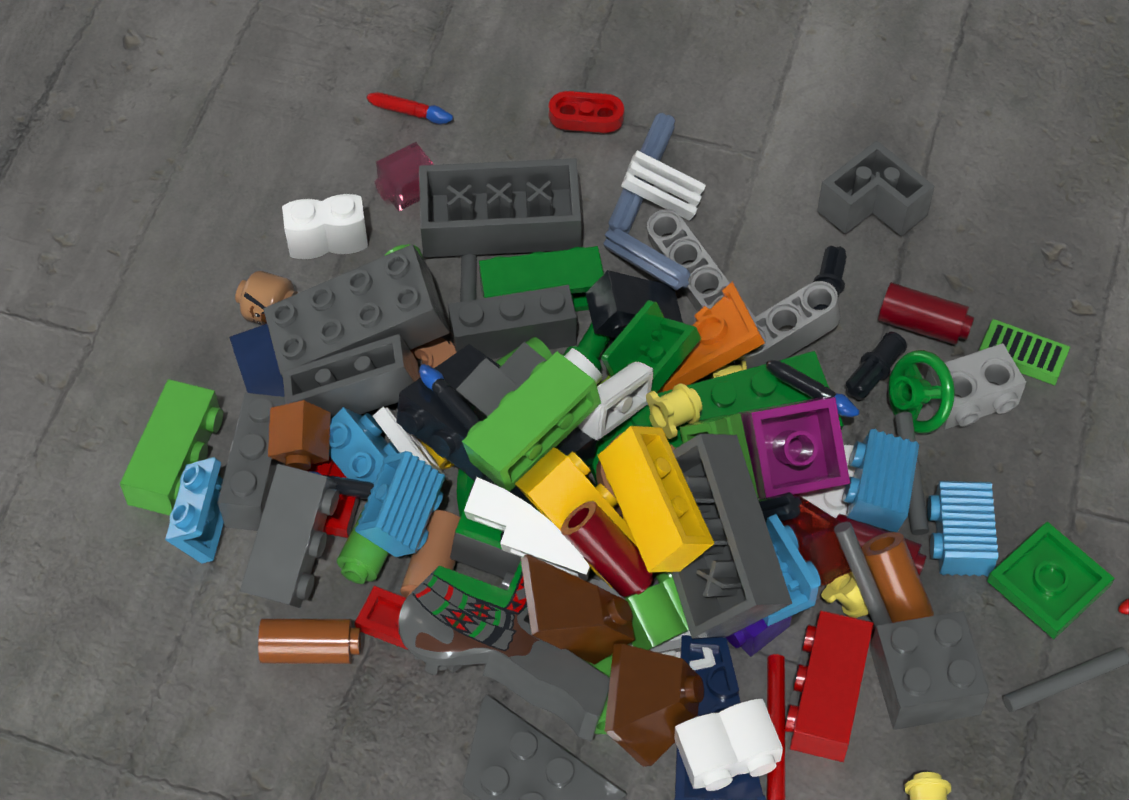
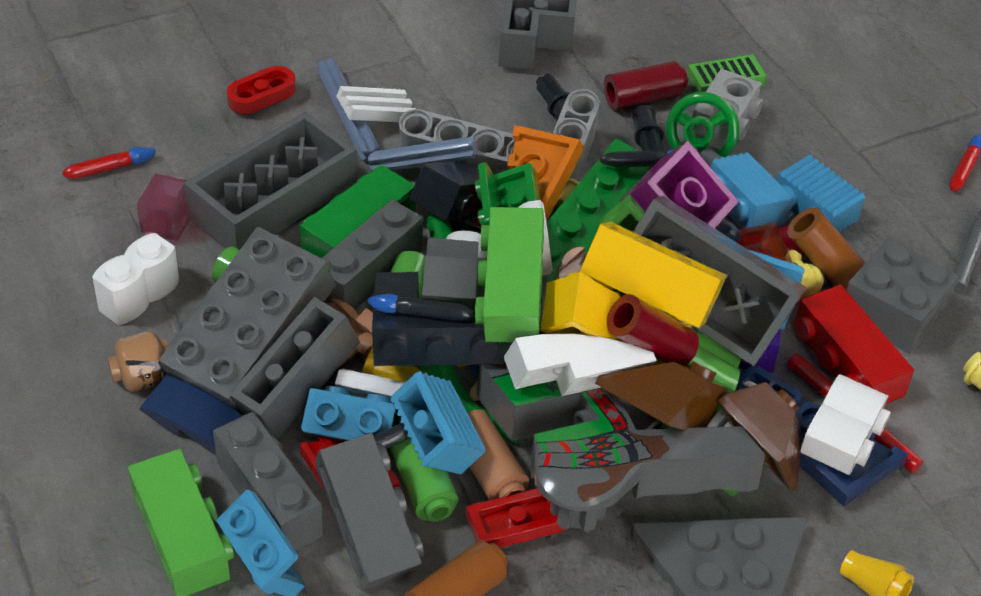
camera: 45 degrees left, 10 degrees down
dark orange brick [268,400,331,471] -> none
light yellow brick [646,383,702,439] -> none
dark grey bar [834,522,892,628] -> none
green plate [987,521,1115,639] -> none

